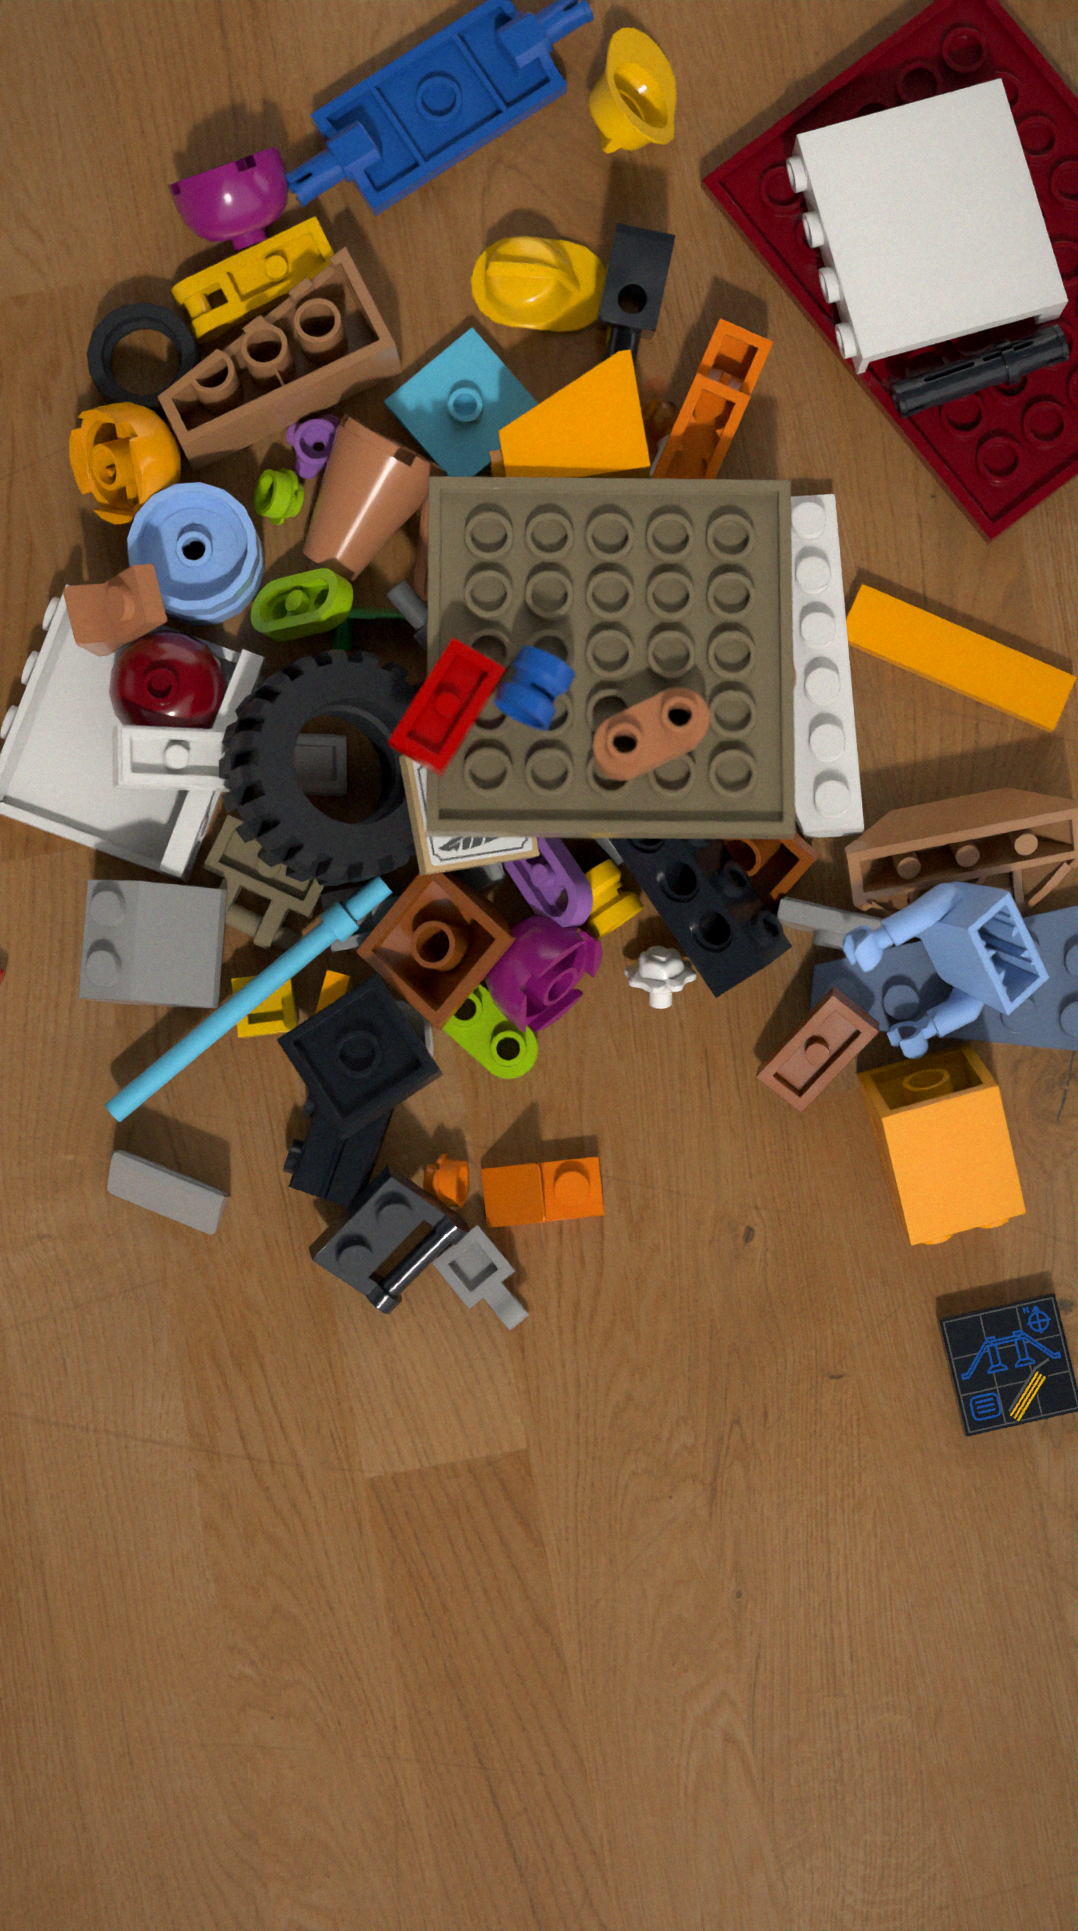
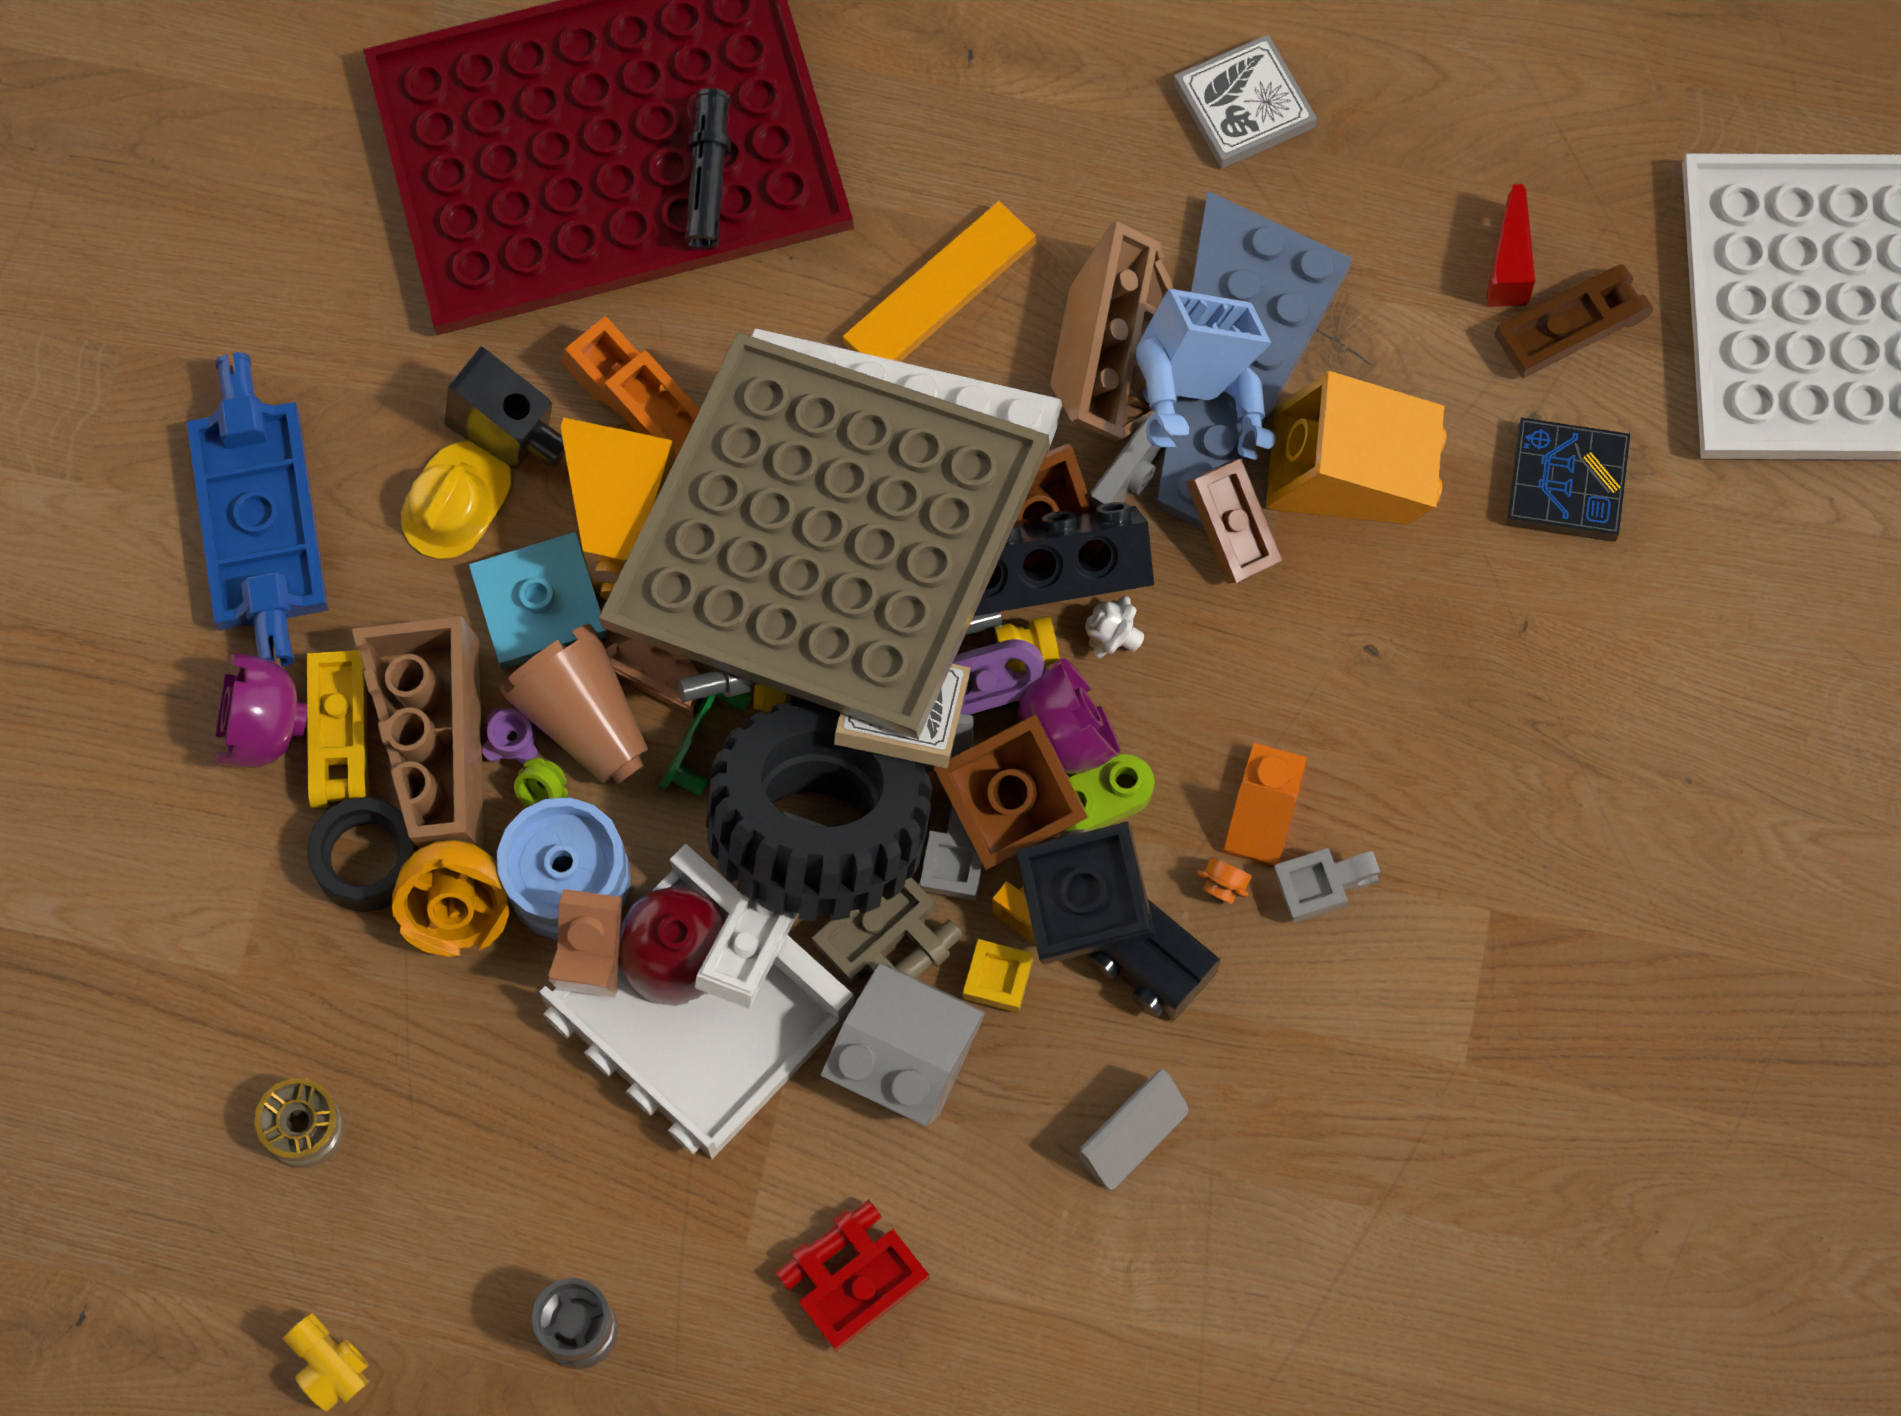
camera: 70 degrees left, 15 degrees down
medium azure bar [105,876,393,1122] -> none
lime plate [251,568,353,642] -> none
black plate [309,1165,470,1314] -> none
red plate [389,638,506,777] -> none
blue wheel [493,646,576,731] -> none
yellow piece [588,27,676,154] -> none
nougat plate [592,688,710,780] -> none
white panel [786,78,1068,374] -> none

